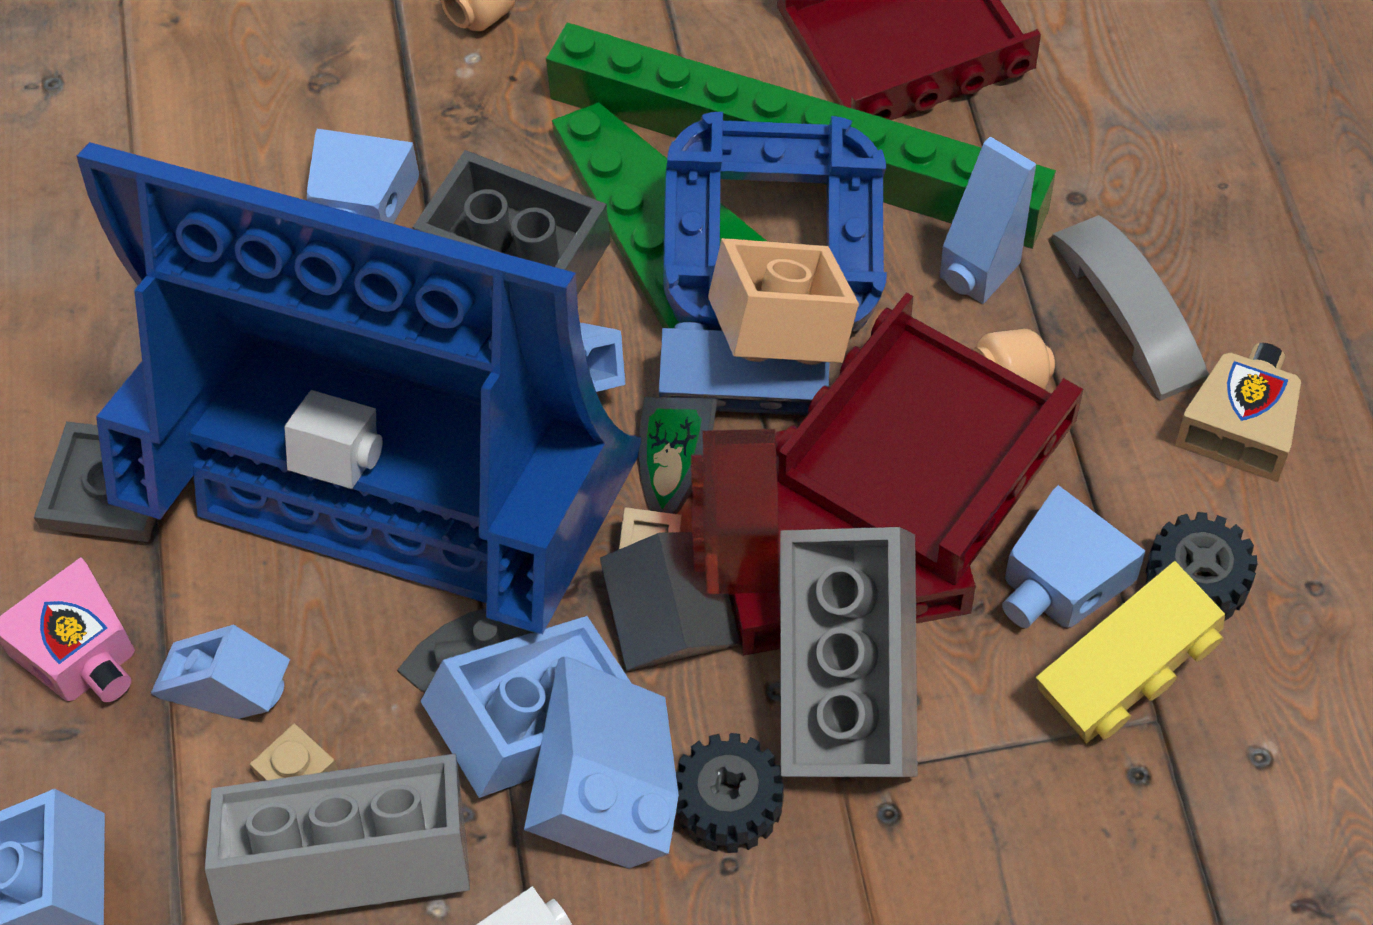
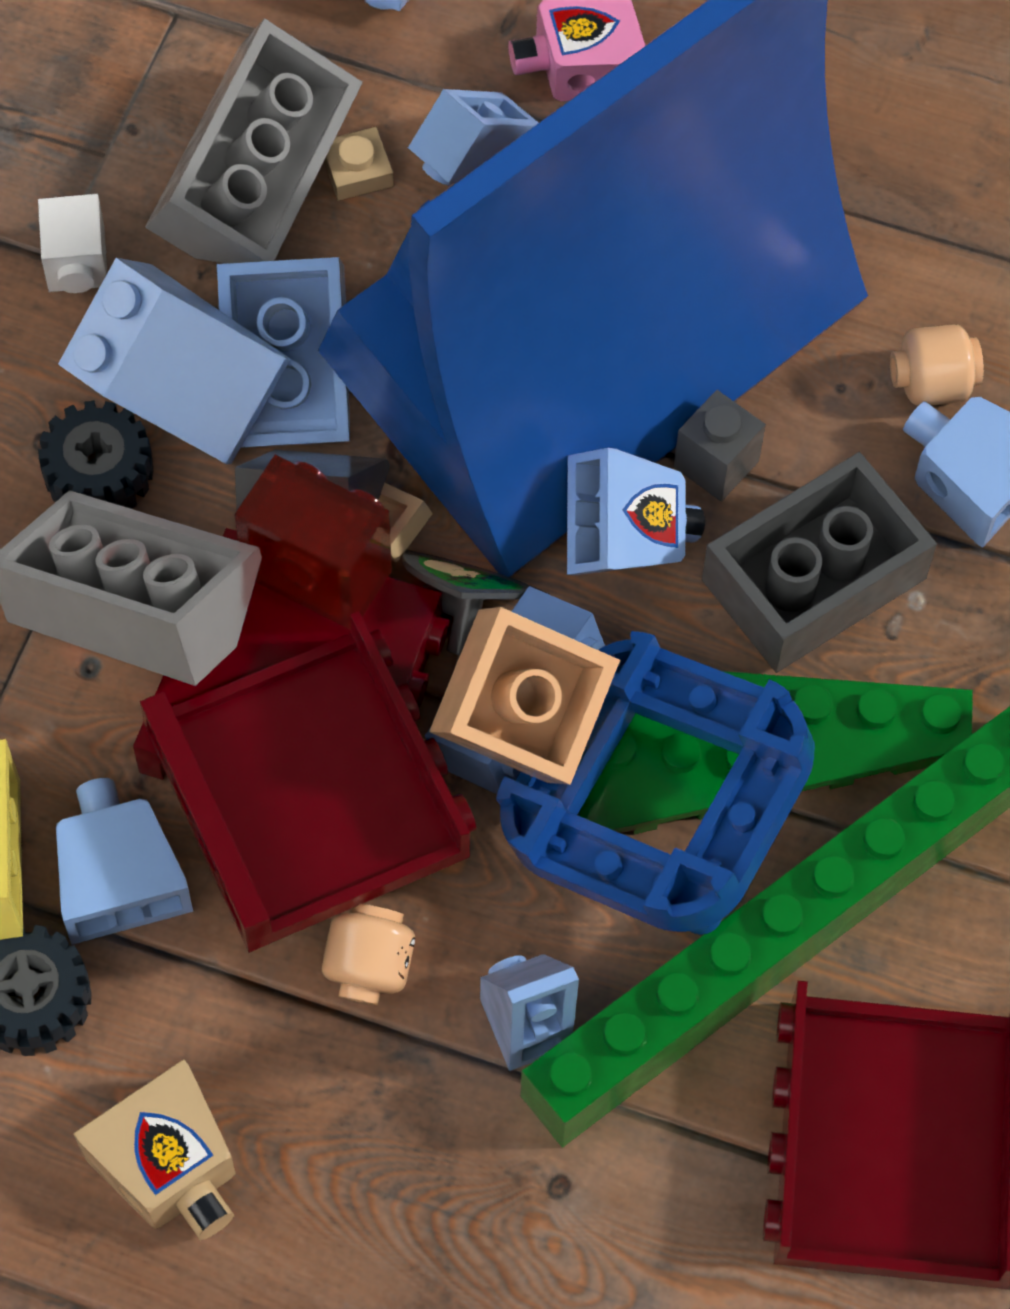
camera: 115 degrees right, 5 degrees up
light grey slope [1051,215,1209,401] -> none

